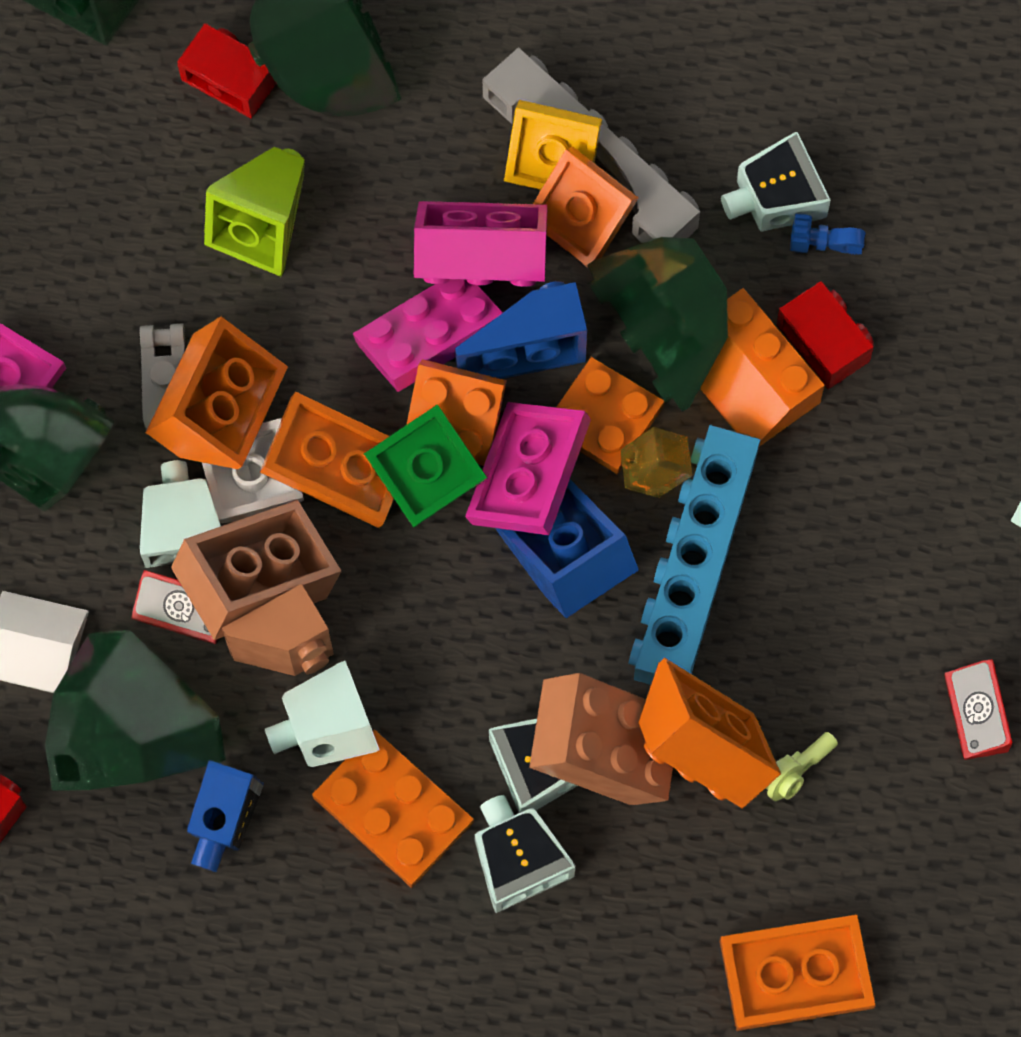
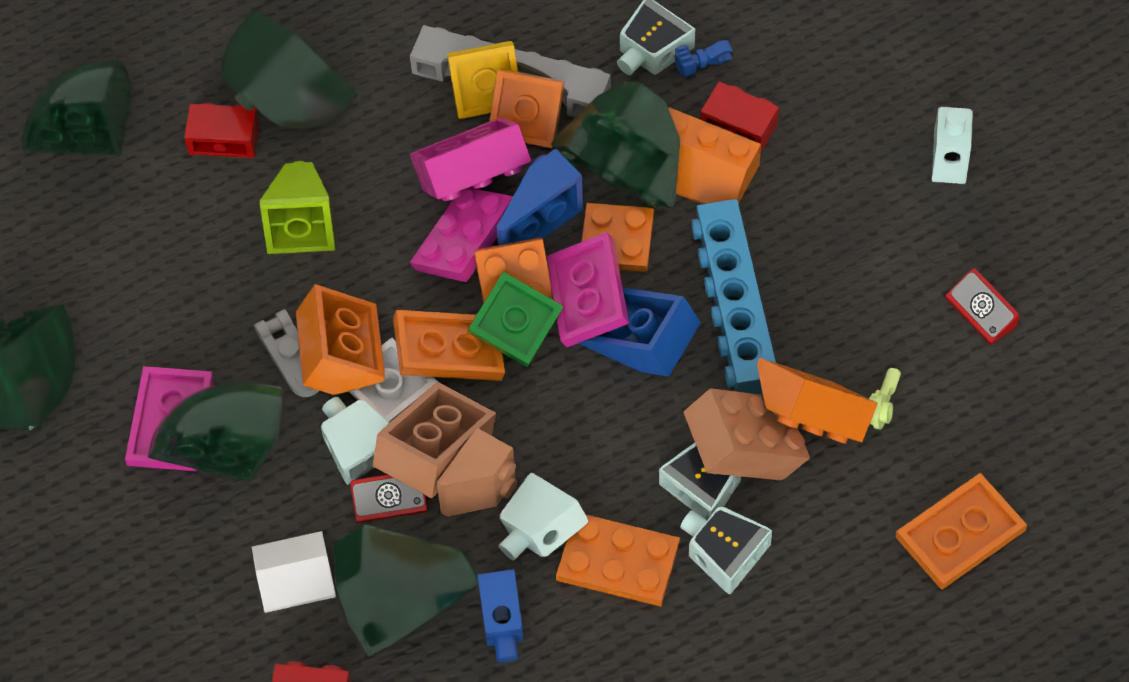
camera: 25 degrees left, 10 degrees down
clear yellow brick [620,427,693,498] -> none

